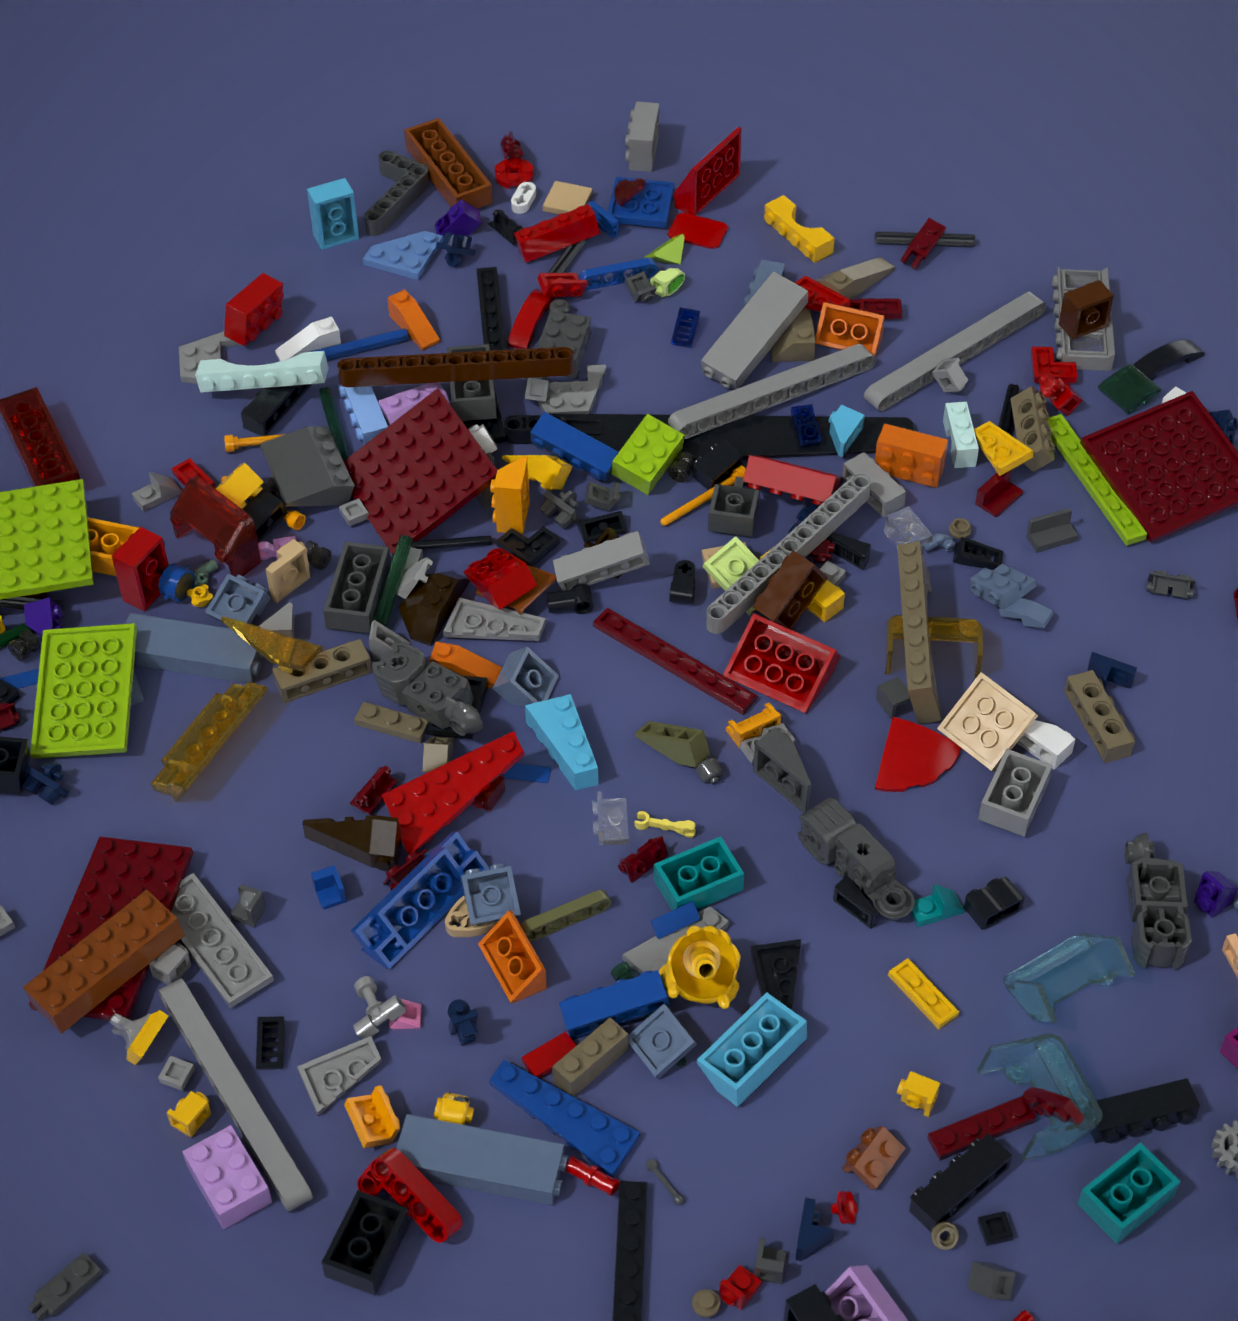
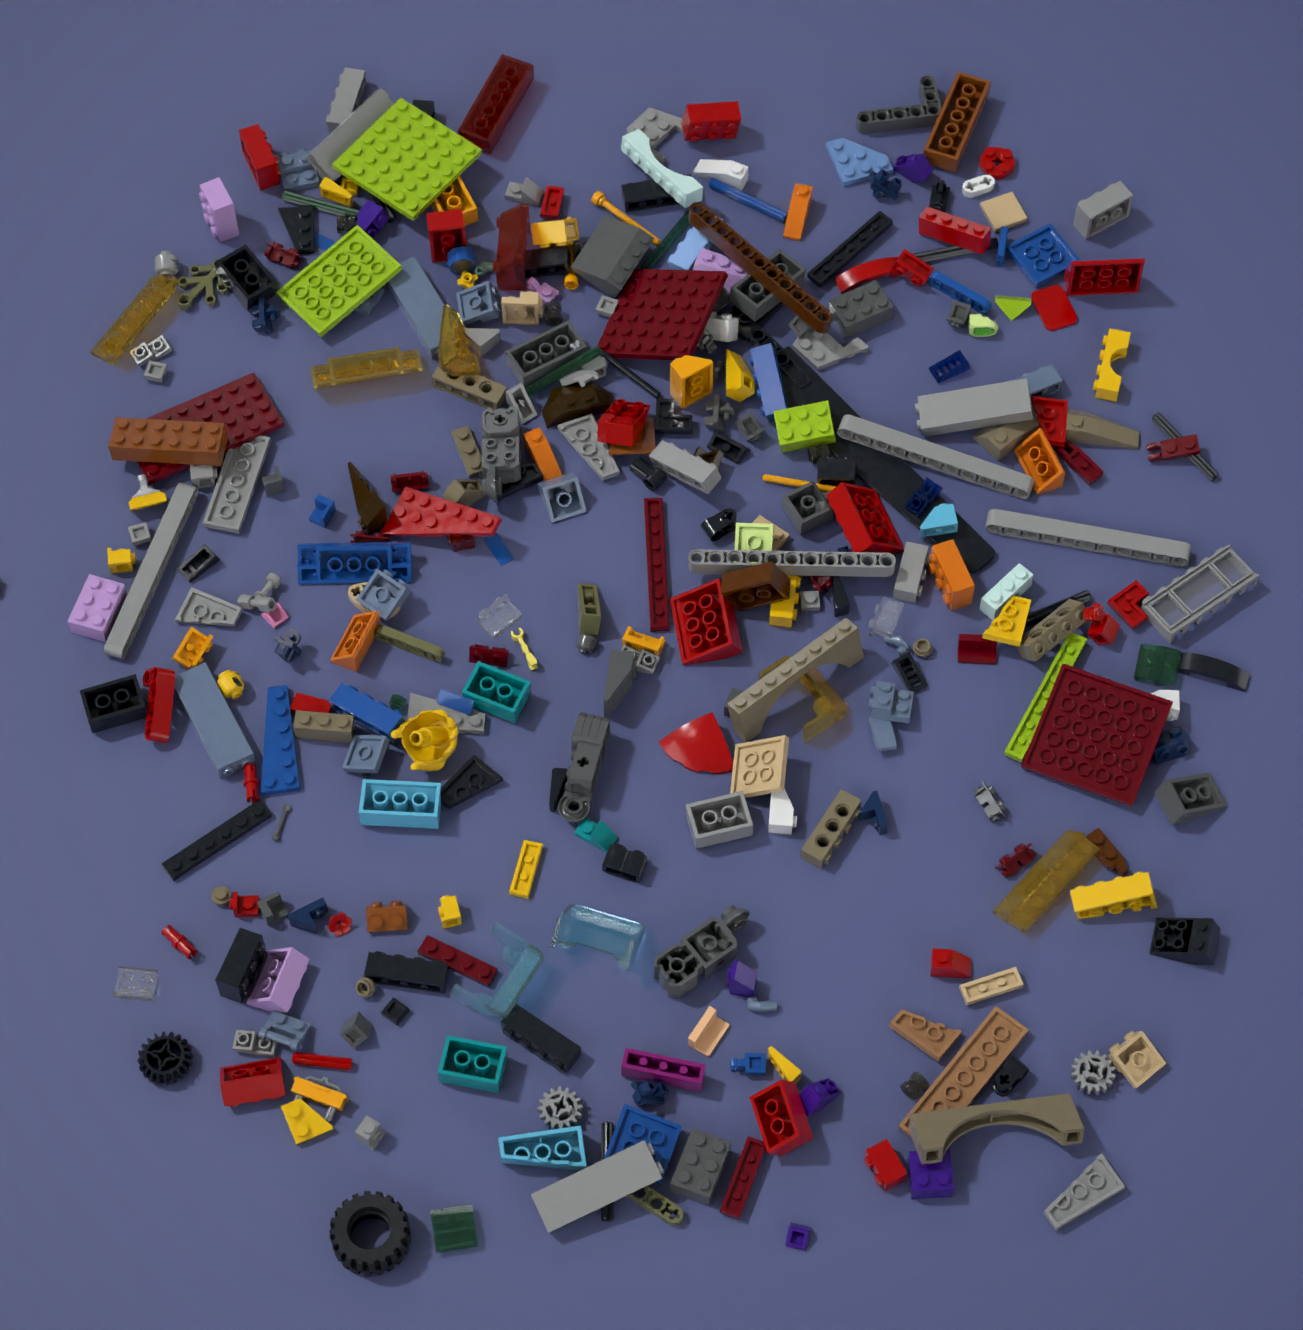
camera: 50 degrees right, 10 degrees up
medium azure brick [307,178,359,250] -> none
dark red hinge [500,131,523,159] -> none
medium azure wedge [525,694,598,791] -> none
dark grey piece [549,299,570,314] -> none
clear red plate [614,178,646,207] -> none
light grey brick [932,357,968,393] -> none
dark red hinge [1022,1087,1085,1125] -> none
dark grey panel [1026,508,1078,553] -> none
reddish brown brick [1058,280,1114,340] -> none

